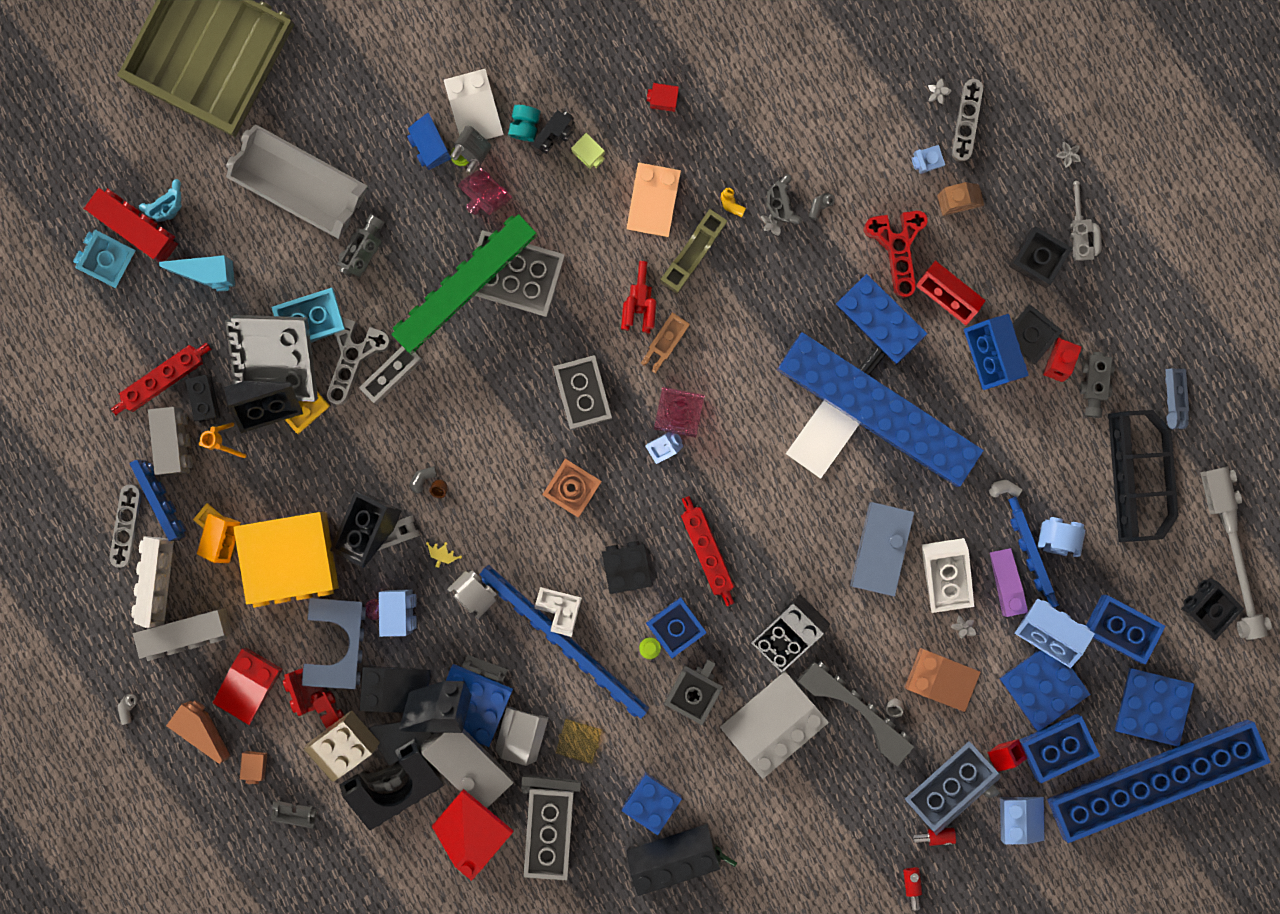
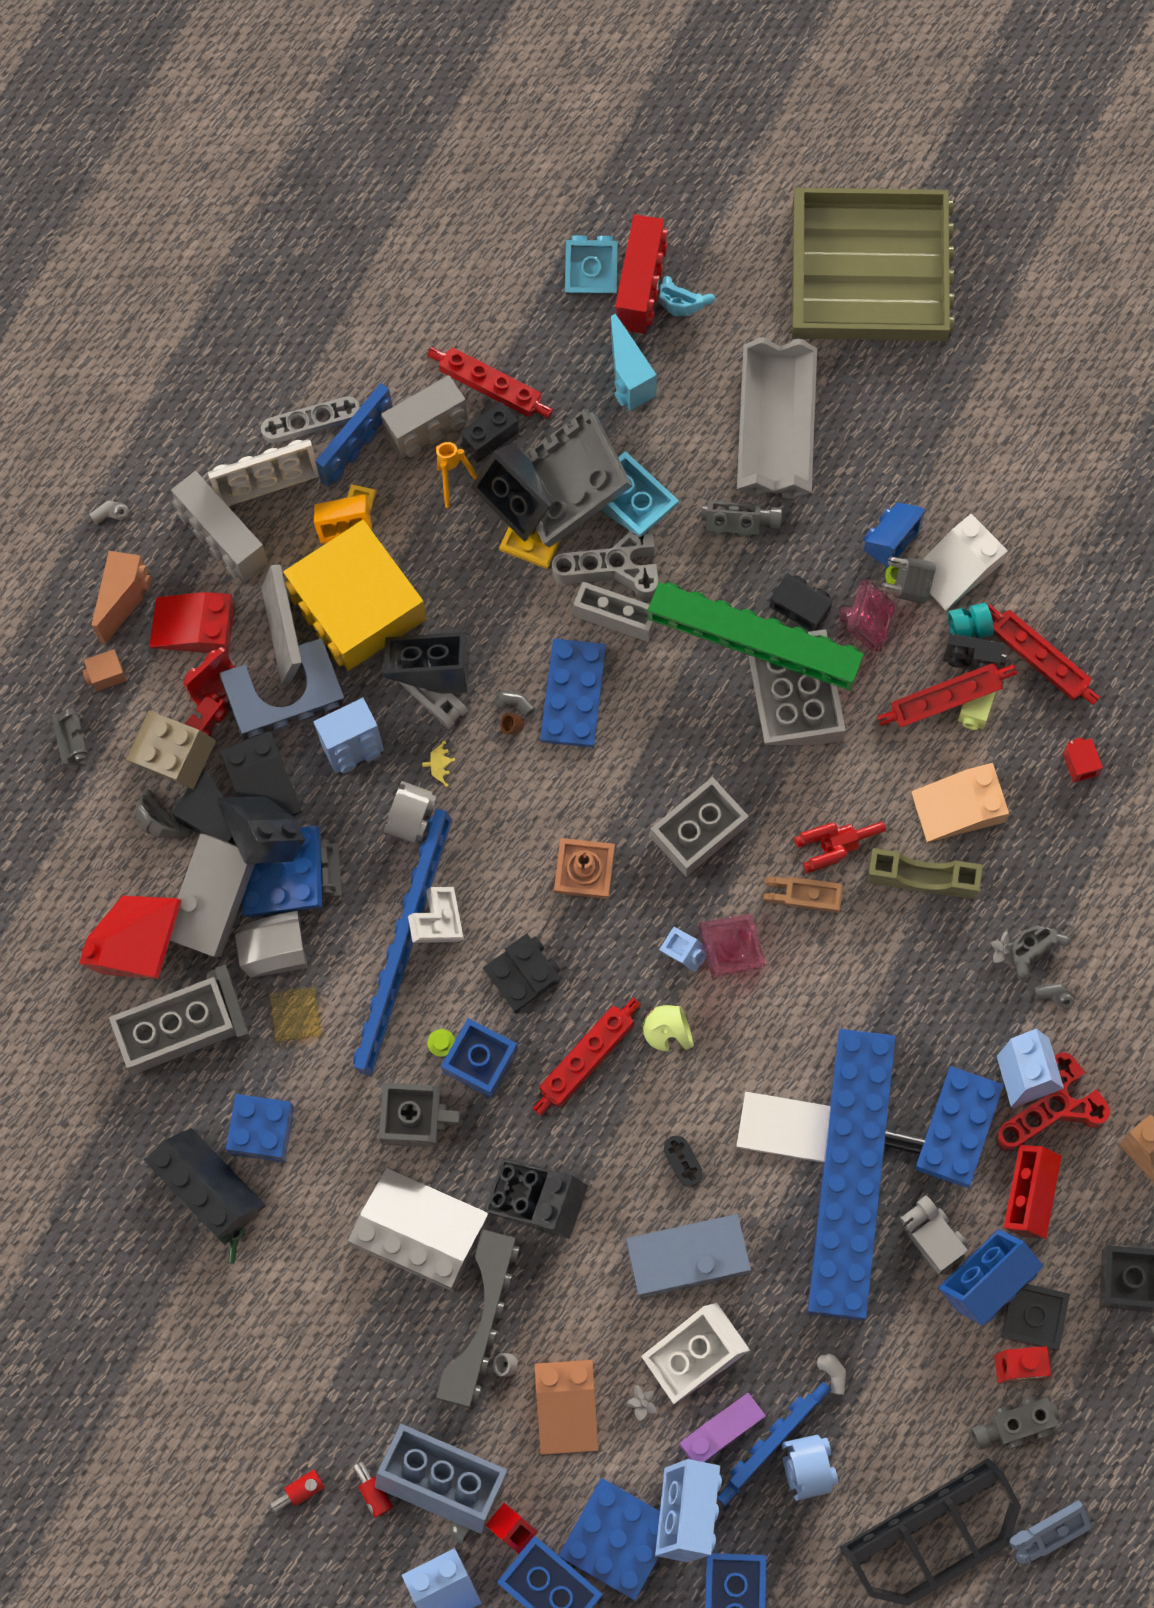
camera: 70 degrees right, 15 degrees down
black arch [340,739,444,831] -> none
yellow arm [720,188,746,218] -> none
none -> light grey tile [261,564,302,685]
none -> blue plate [540,638,606,748]
none -> yellowish green helmet [643,1005,694,1051]
none -> black beam [664,1135,702,1187]
none -> black hinge [769,573,833,632]
none -> red plate [877,663,1018,727]
none -> light grey hinge [900,1196,968,1275]
none -> red plate [988,604,1101,706]
none -> light blue slope [997,1029,1064,1108]

